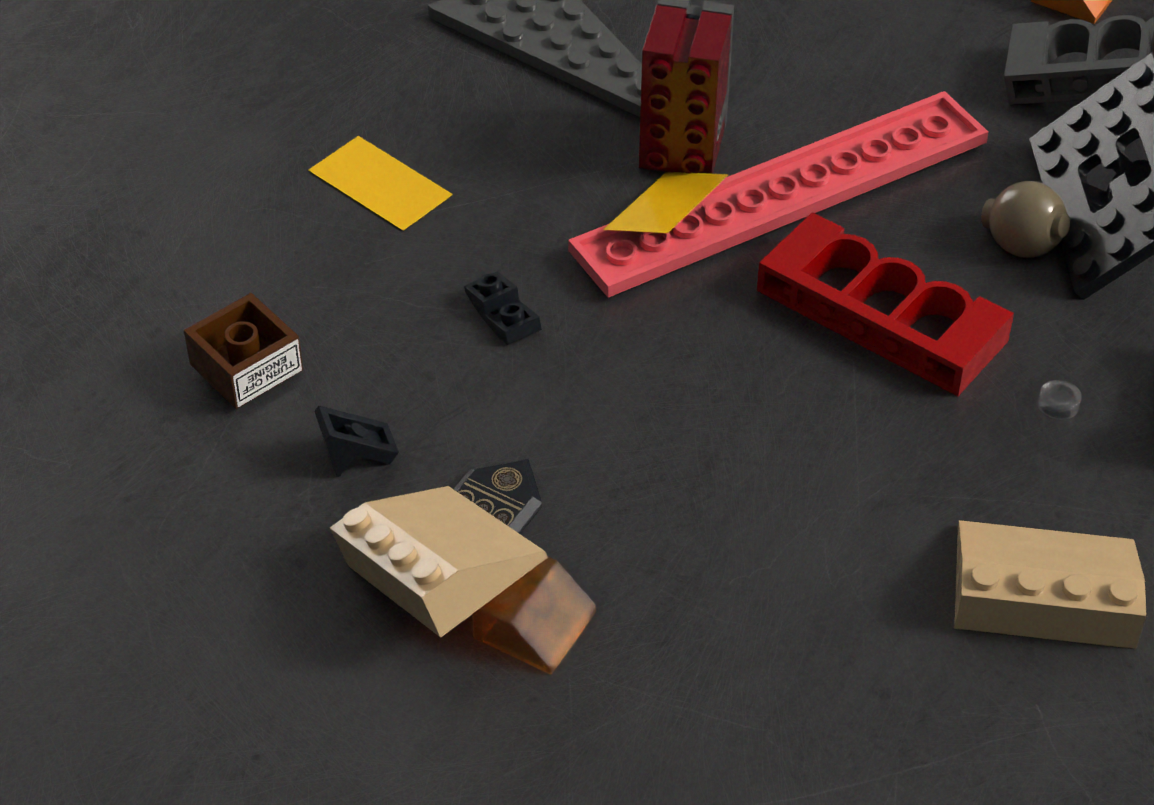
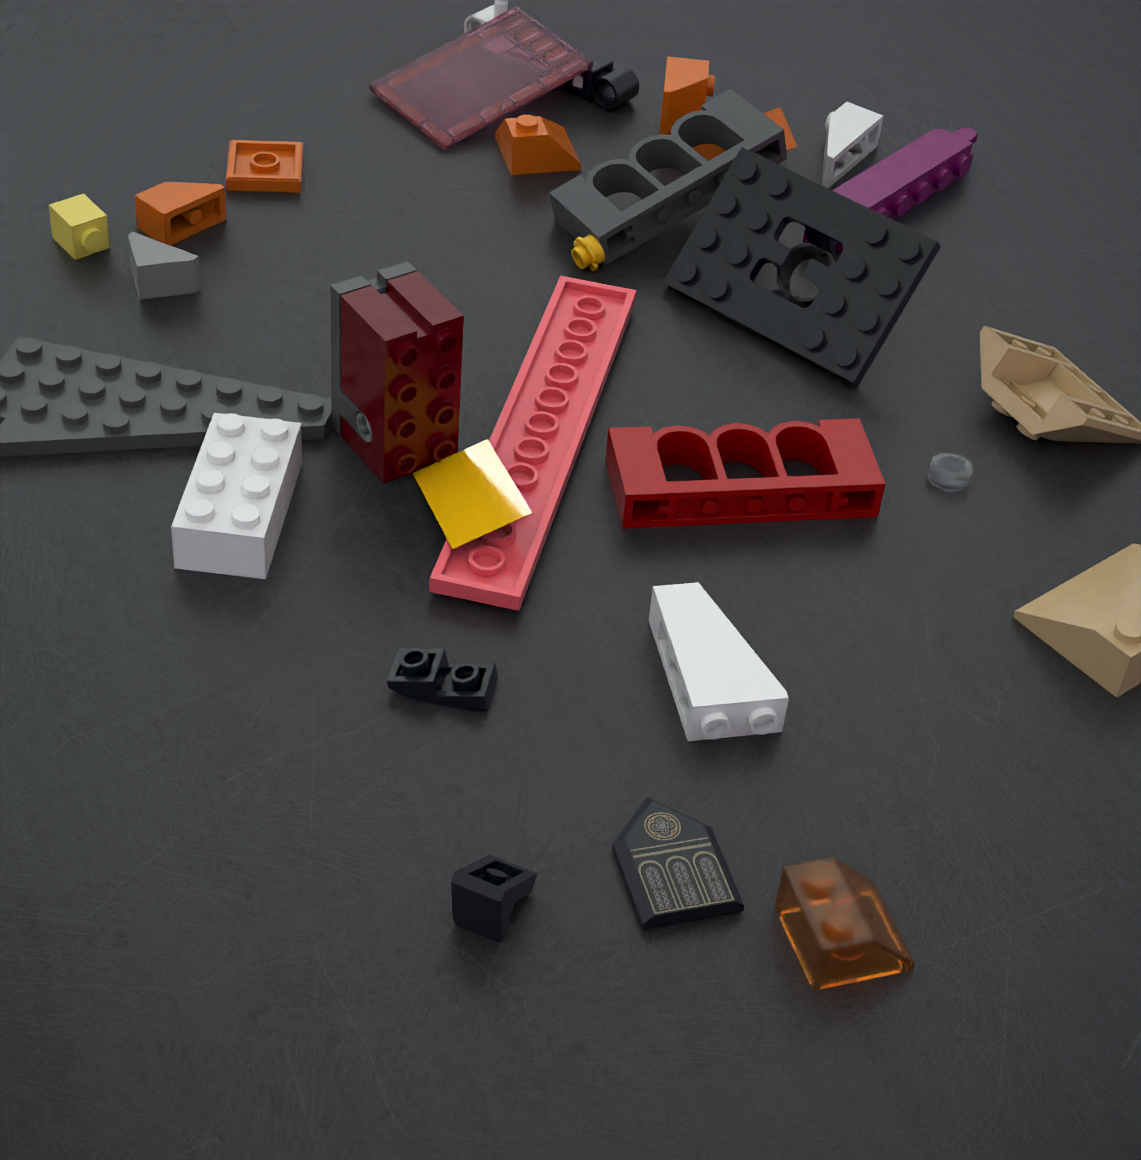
camera: 50 degrees left, 5 degrees down
reddish brown brick [184,293,303,409] -> none
yellow sticker [308,136,453,231] -> none
tan slope [330,486,548,637] -> none
dark tan brick [981,181,1070,258] -> none
none -> white brick [171,413,302,580]
none -> yellow plate [571,234,605,272]
none -> white slope [649,582,789,741]

